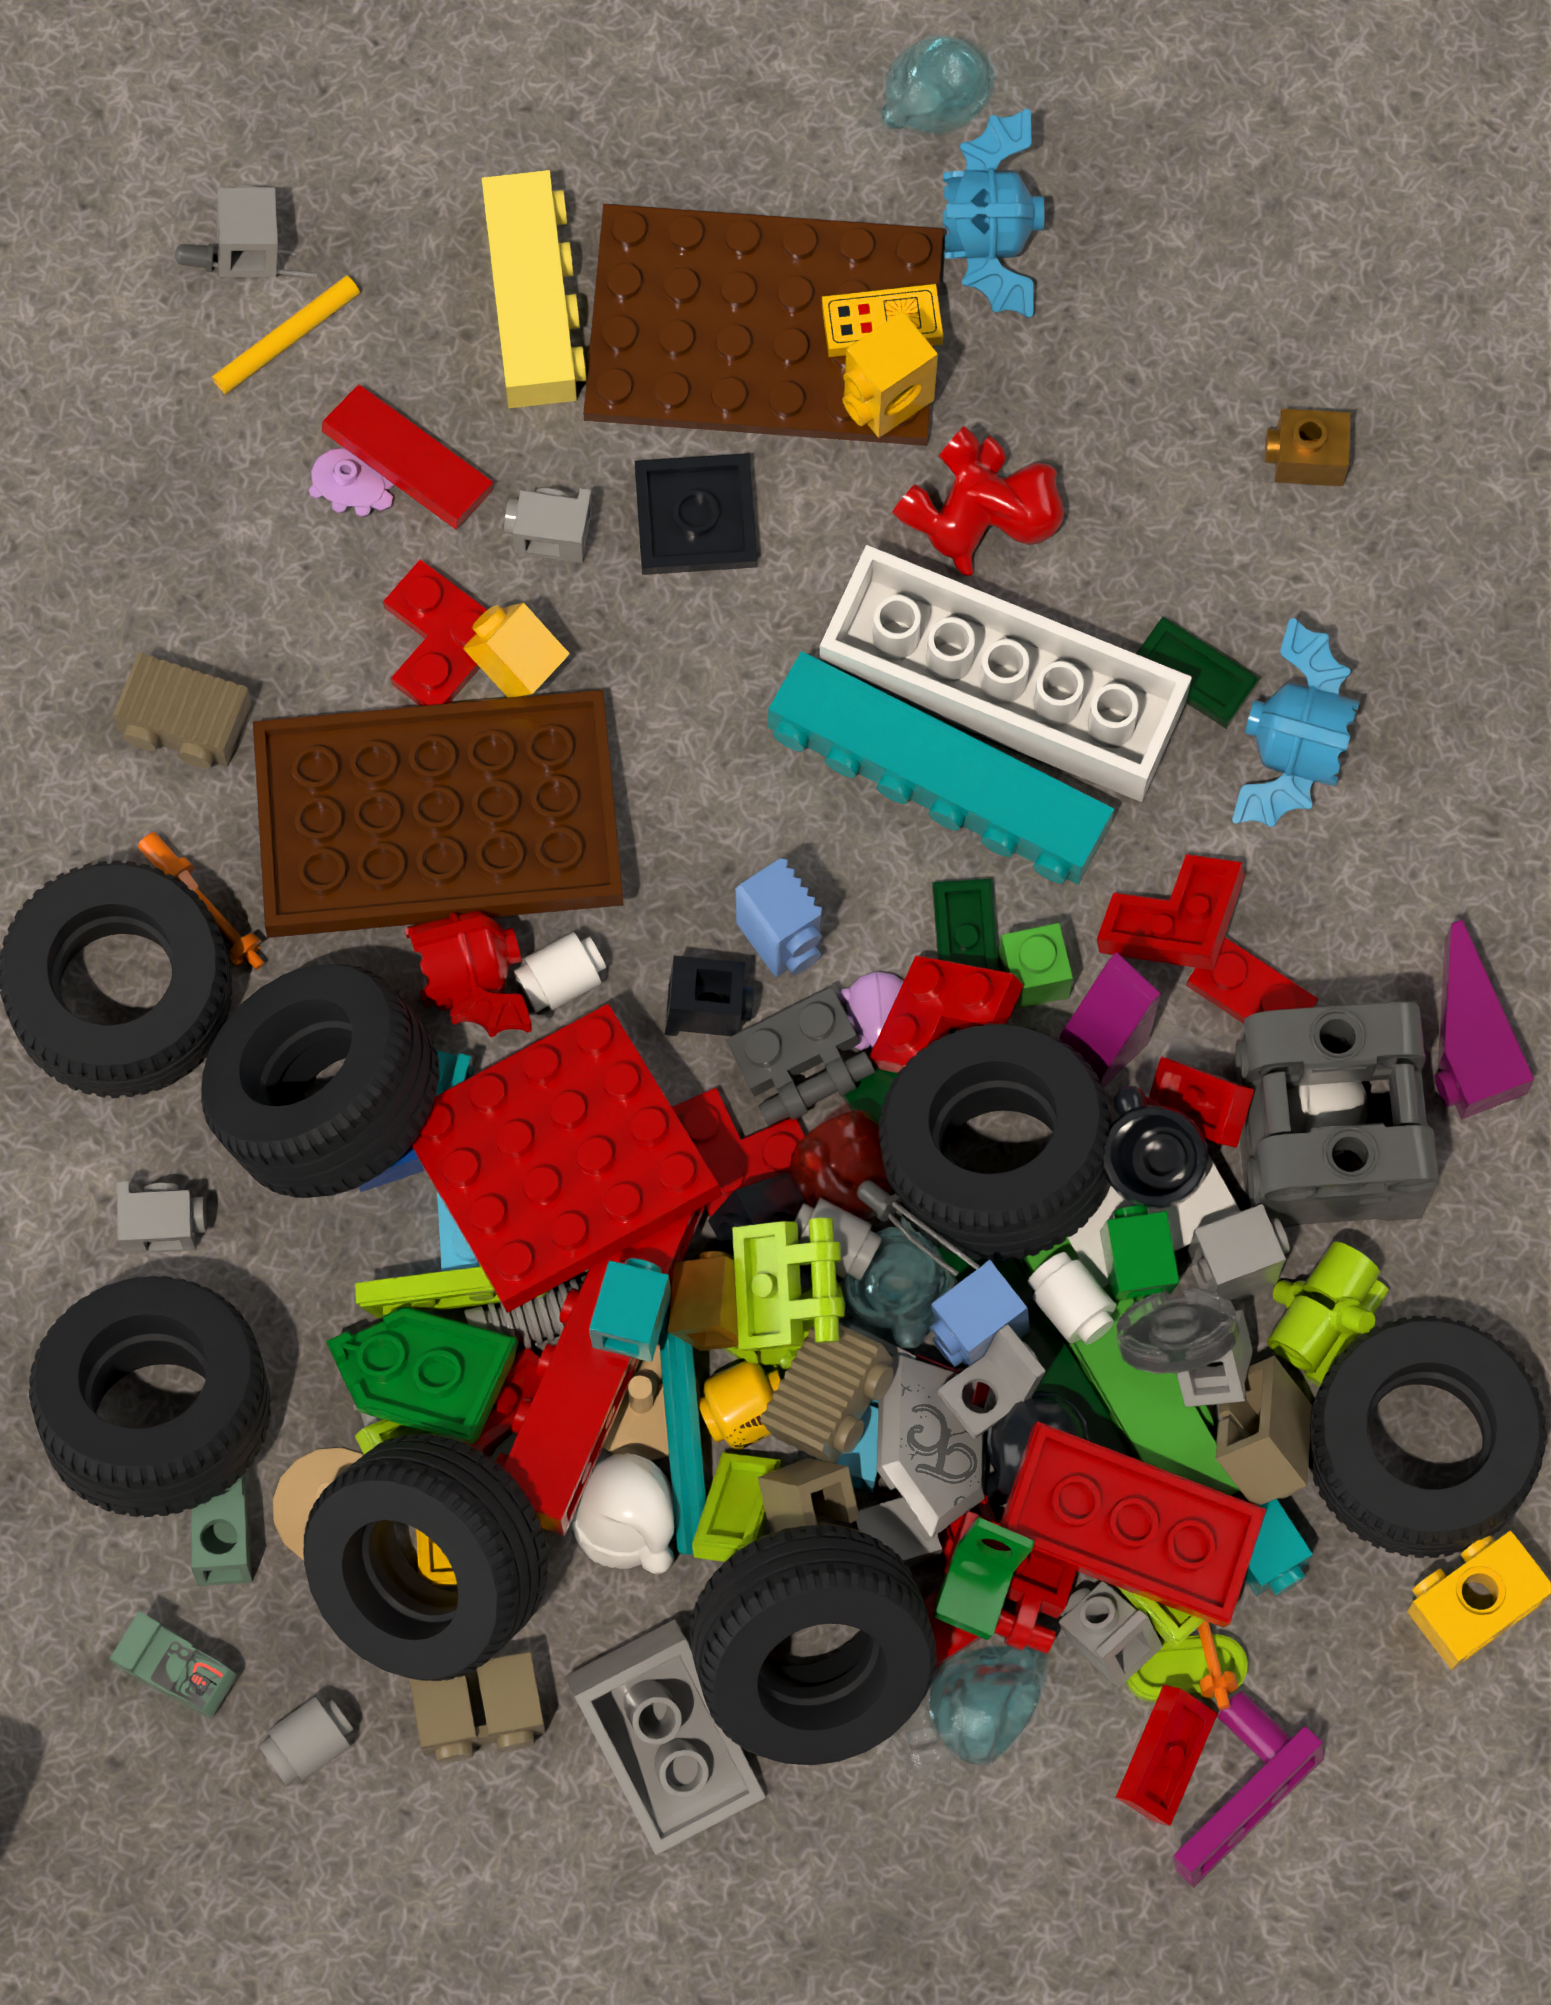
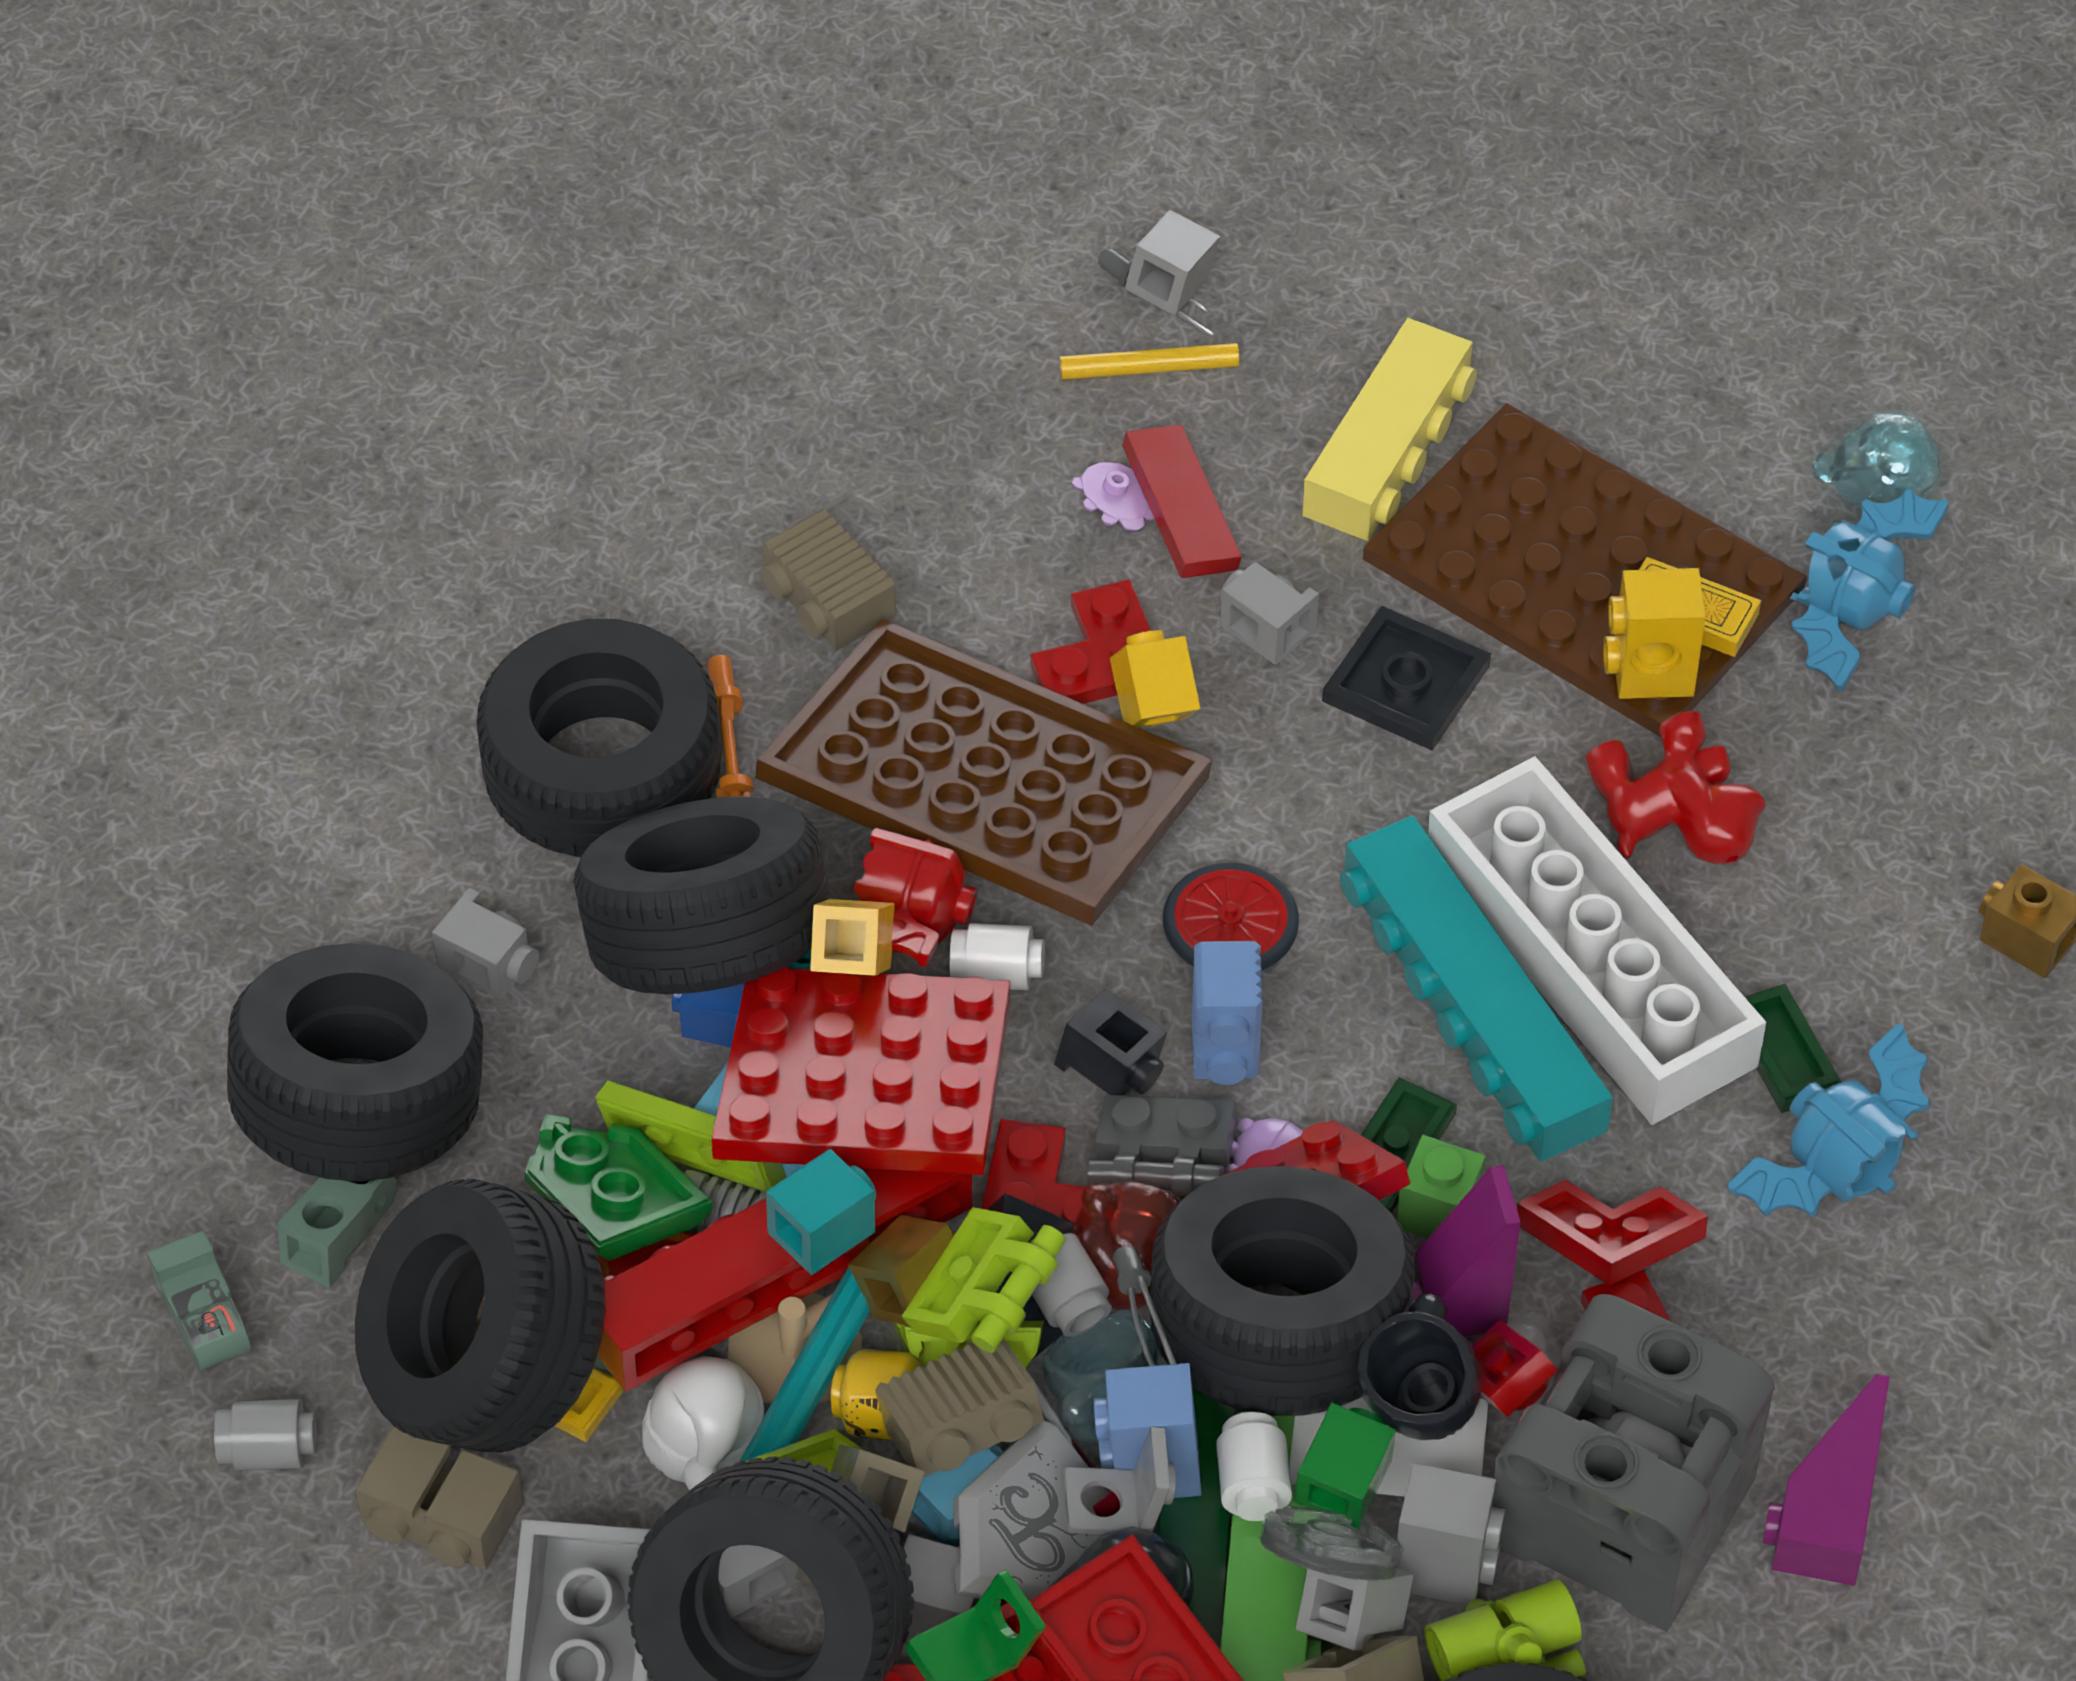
camera: 35 degrees right, 20 degrees down
none -> yellow brick [810,899,894,976]
none -> red wheel [1163,863,1299,971]

